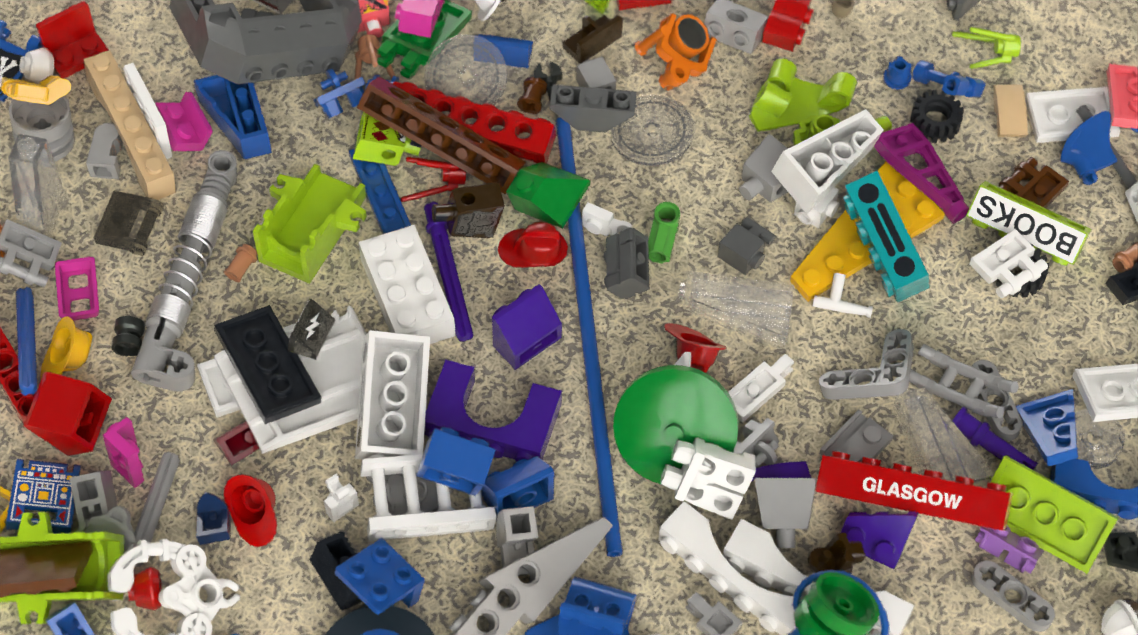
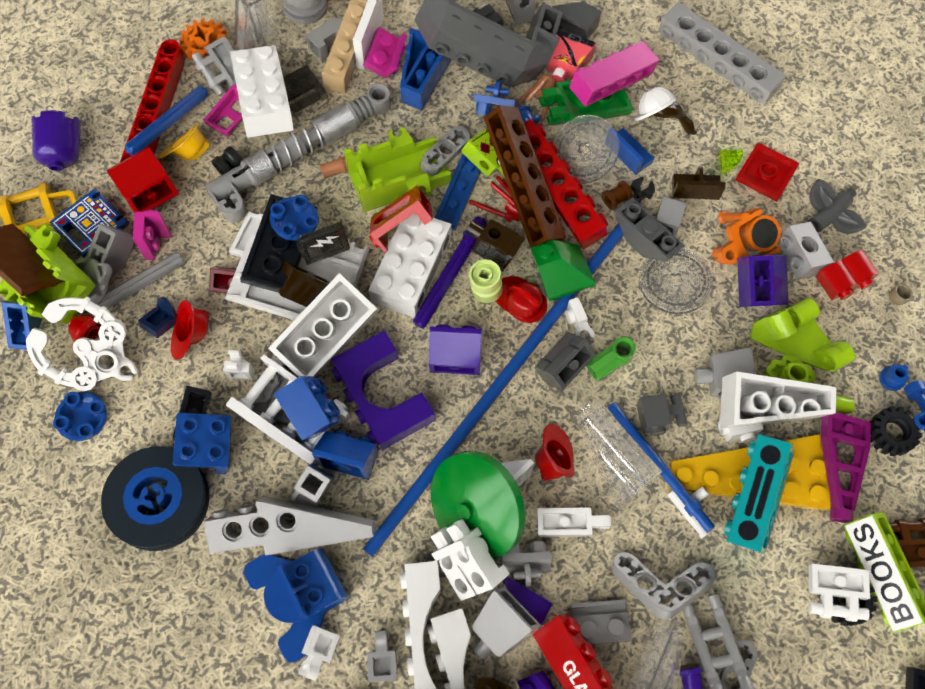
camera: 45 degrees right, 10 degrees up
none -> white brick [230,45,294,138]
none -> blue dish [269,195,319,241]
none -> dark brown panel [279,261,330,307]
none -> panel [369,185,433,253]
none -> light grey beam [420,126,470,175]
none -> yellowish green wheel [469,259,503,303]
none -> blue bar [607,402,715,533]
none -> dark purple slope [737,255,789,307]

